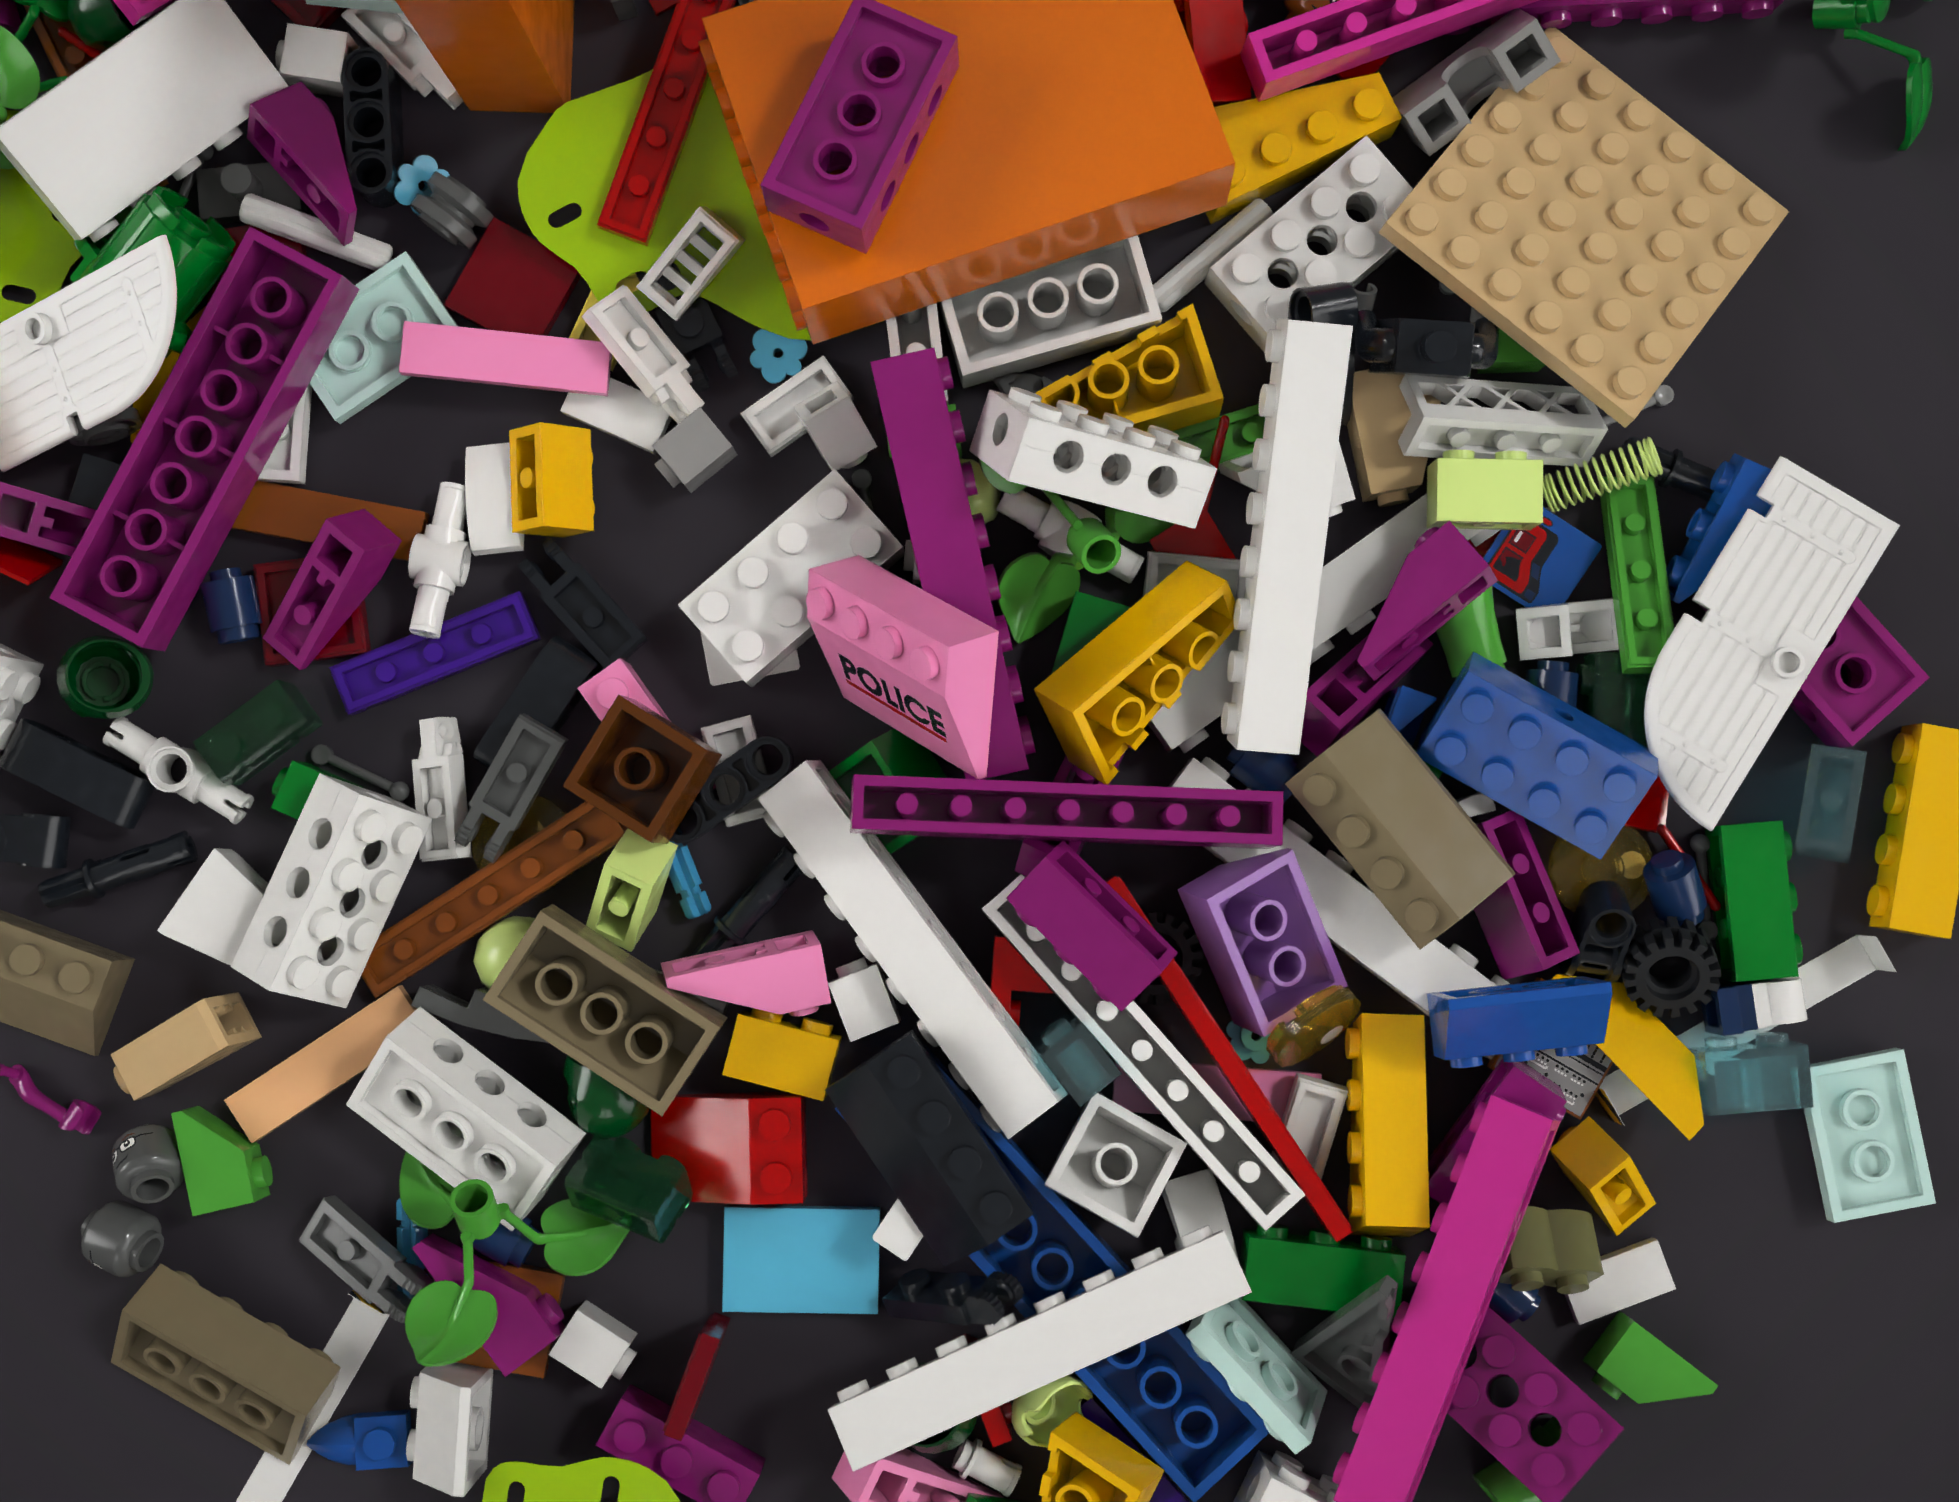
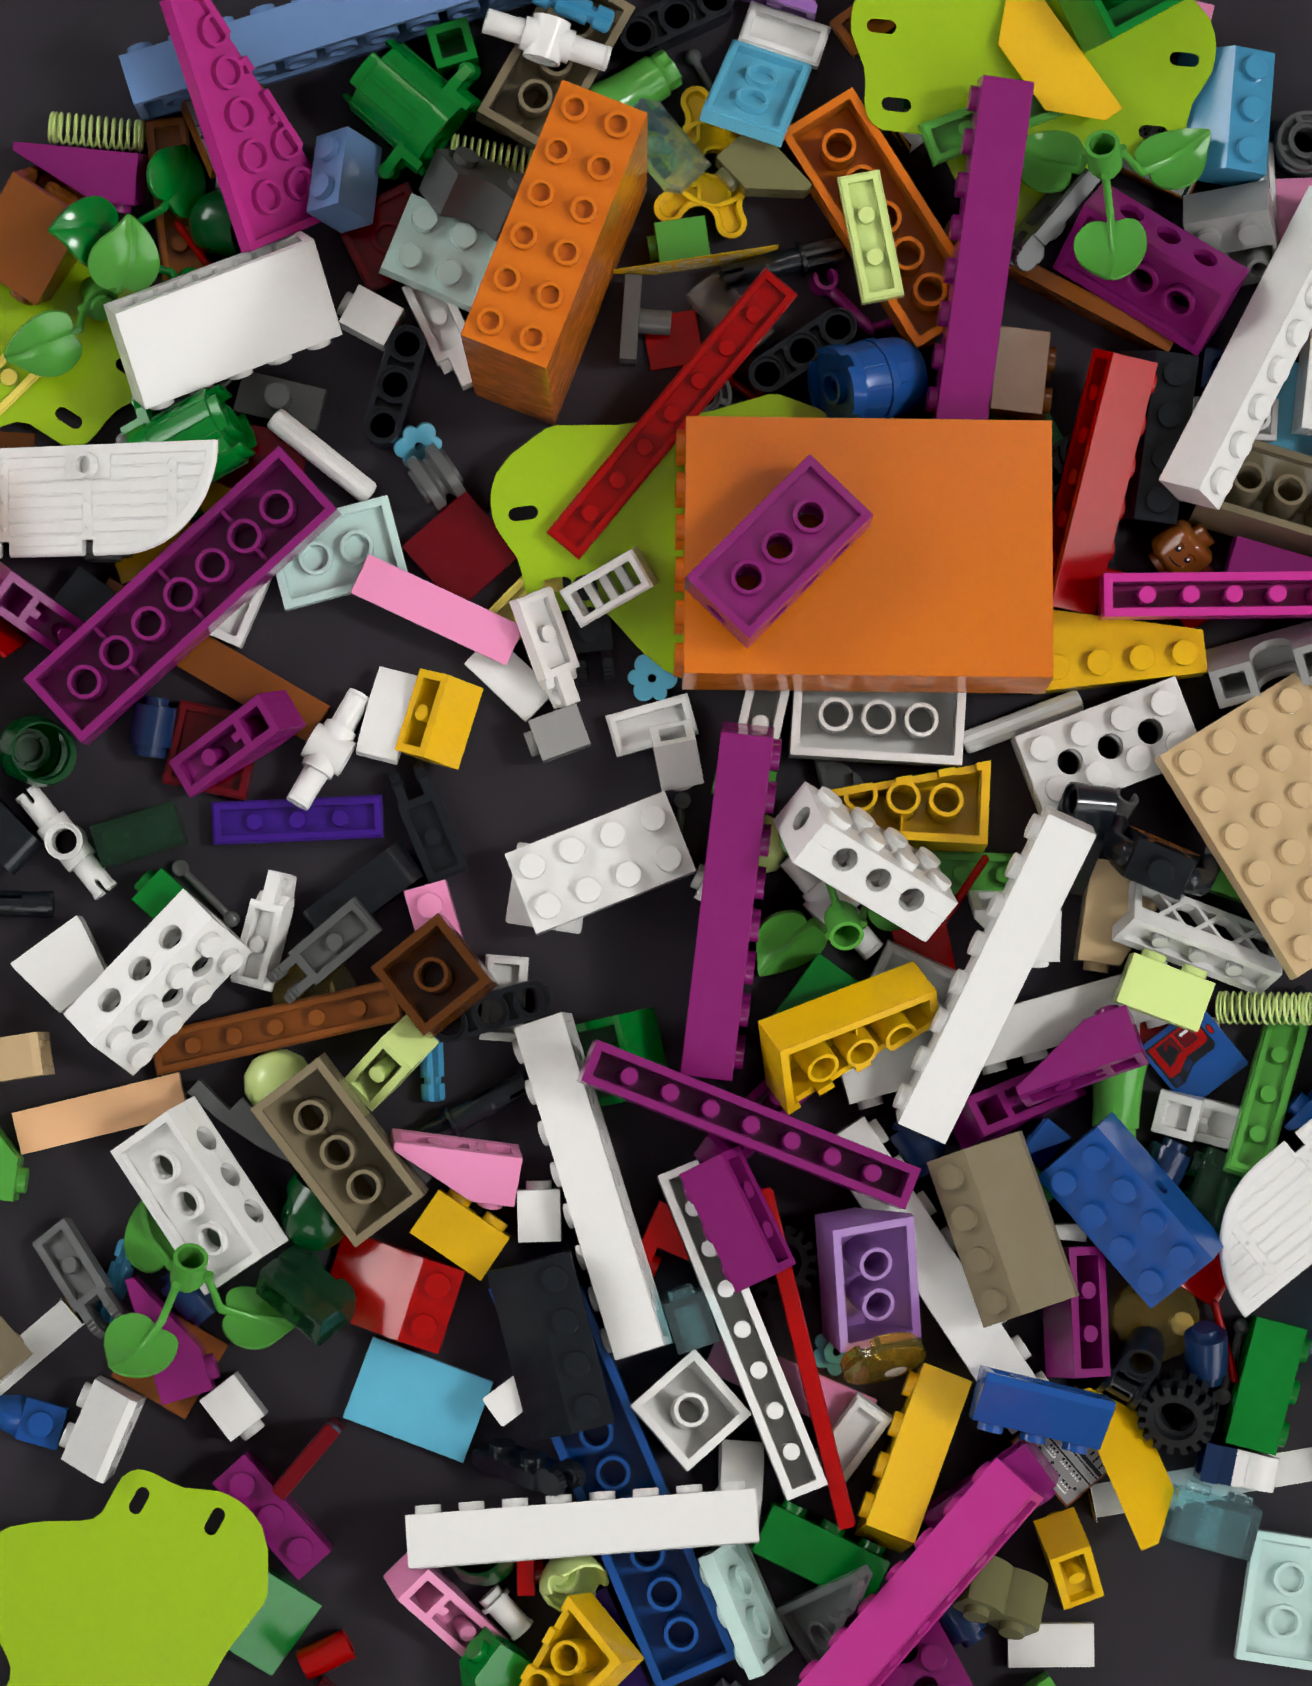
camera: 15 degrees right, 0 degrees up
magenta slope [247,81,357,246] -> none
bright pink slope [806,555,999,779] -> none

